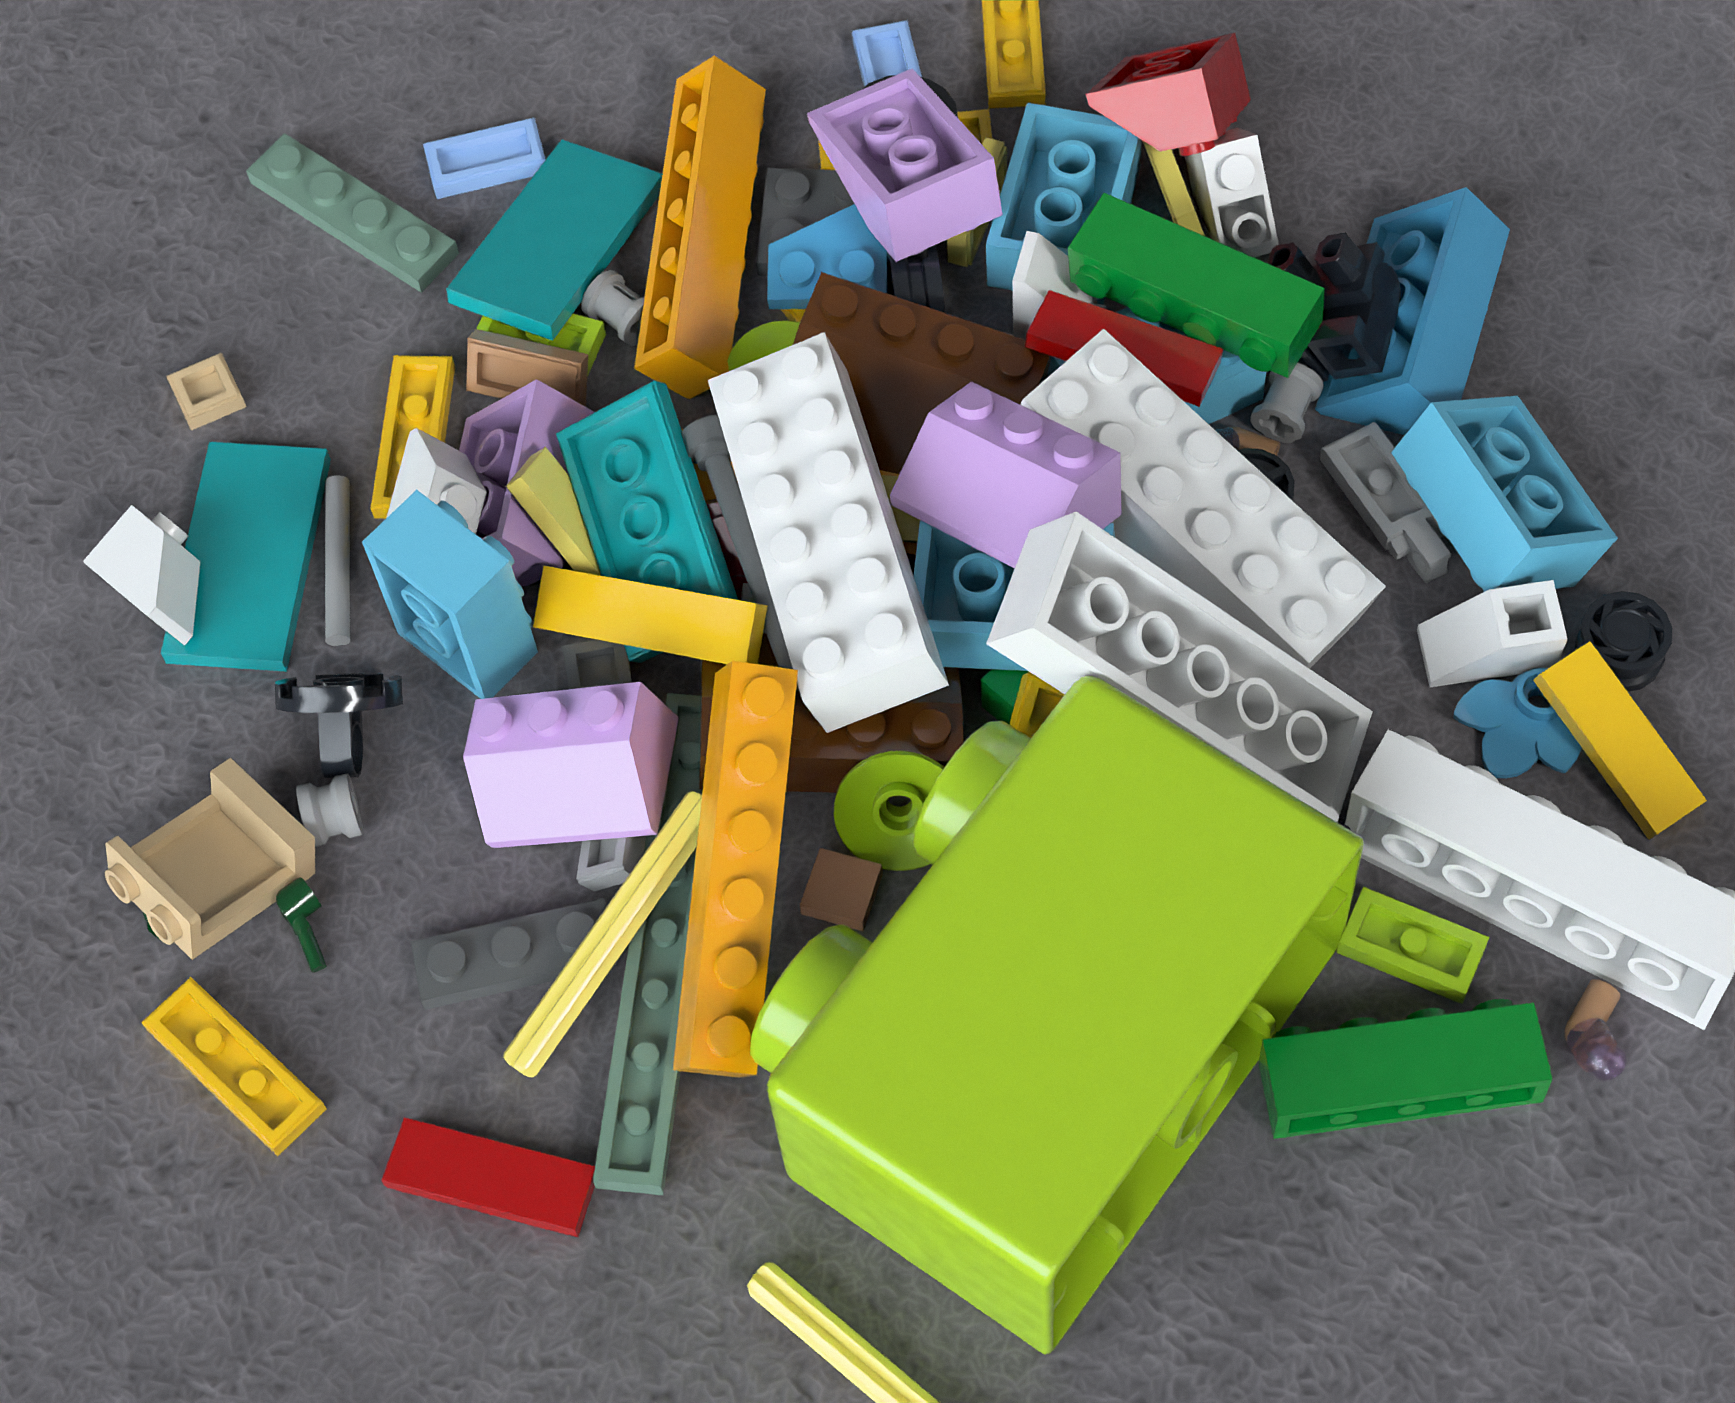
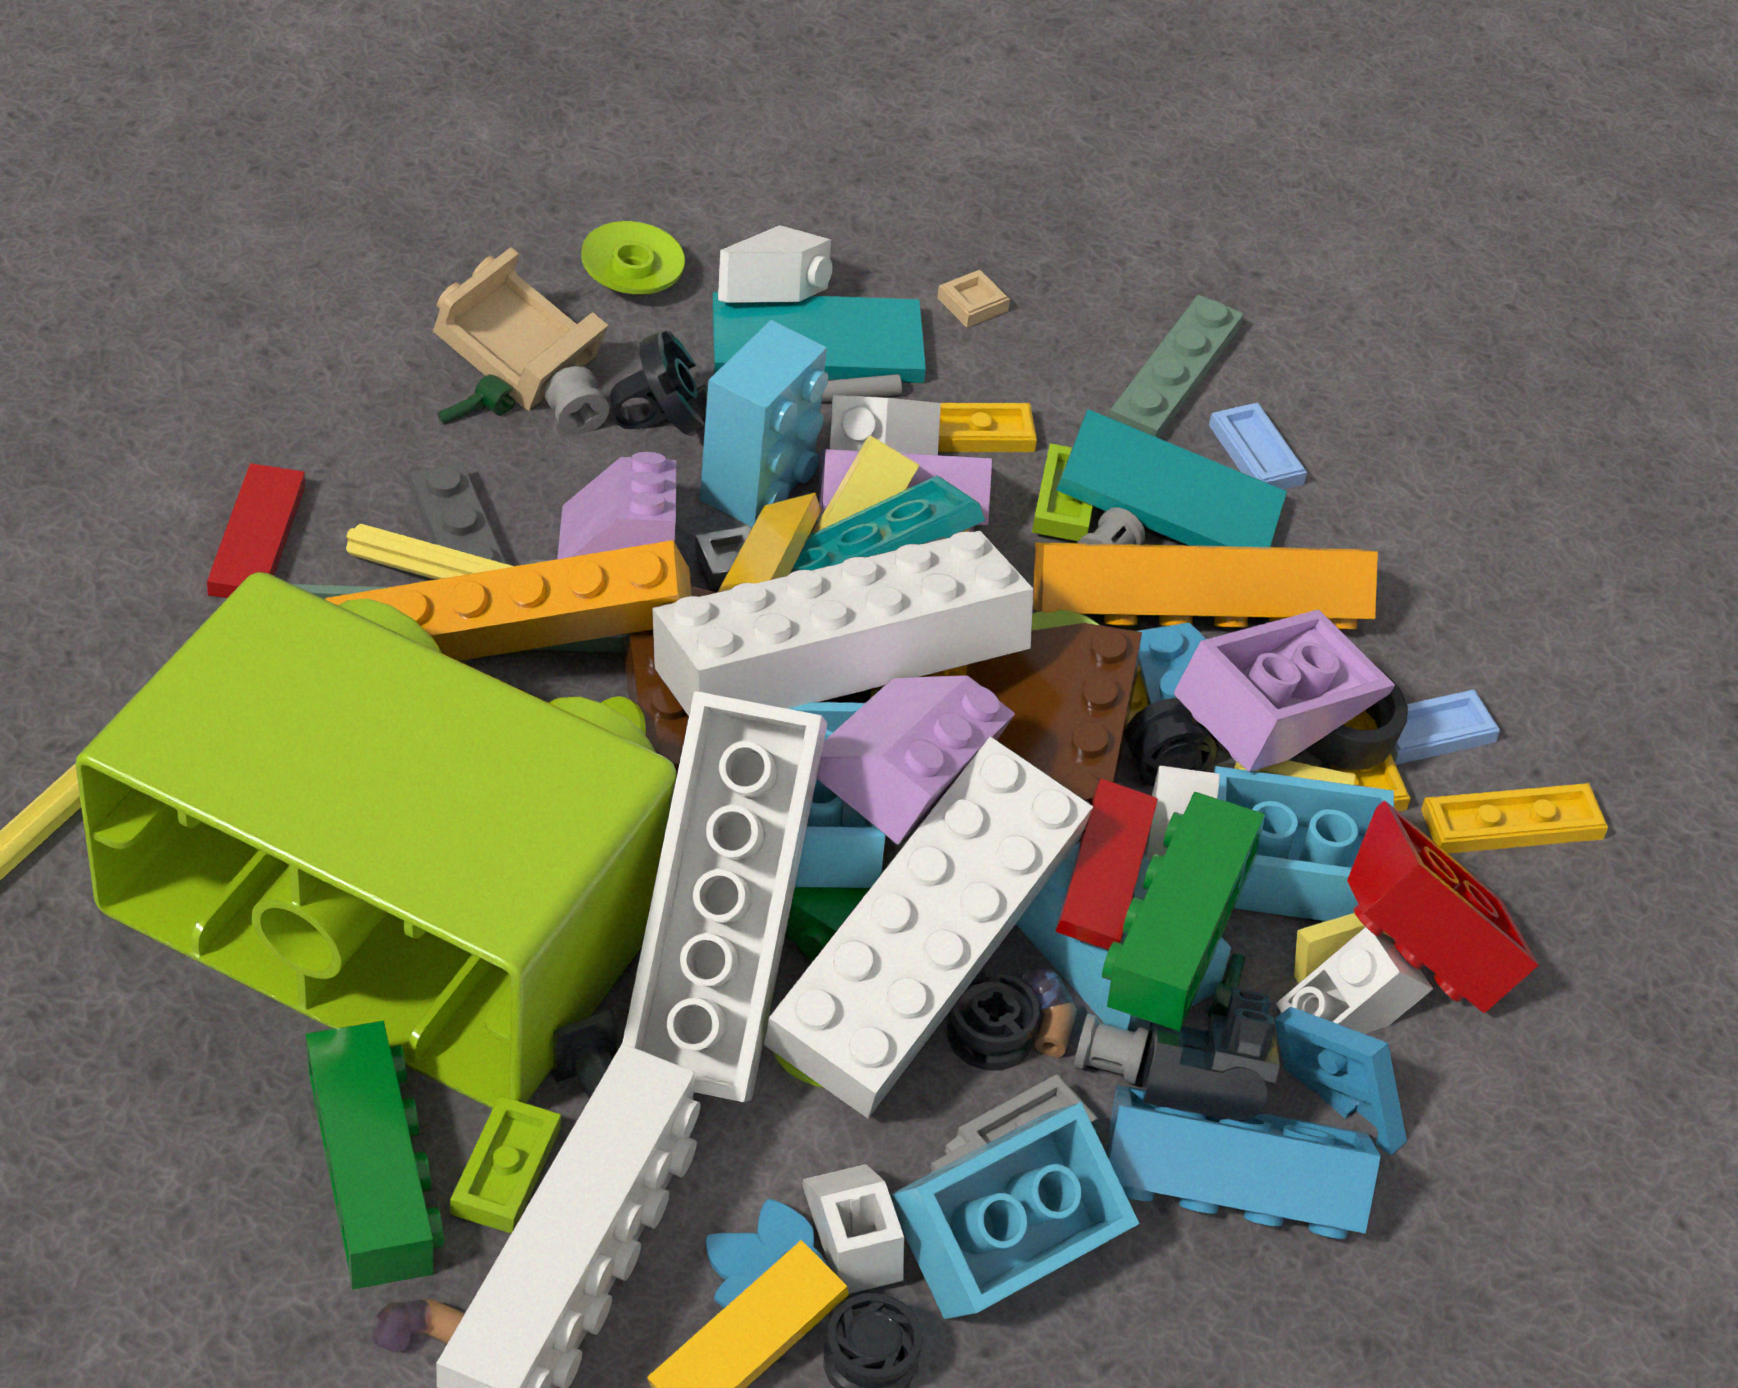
camera: 70 degrees right, 15 degrees down
yellow tile [141,977,327,1156] -> none
medium nougat tile [466,329,588,406] -> none
none -> lime dish [581,221,685,294]
none -> dark azure wing [1274,1006,1407,1155]

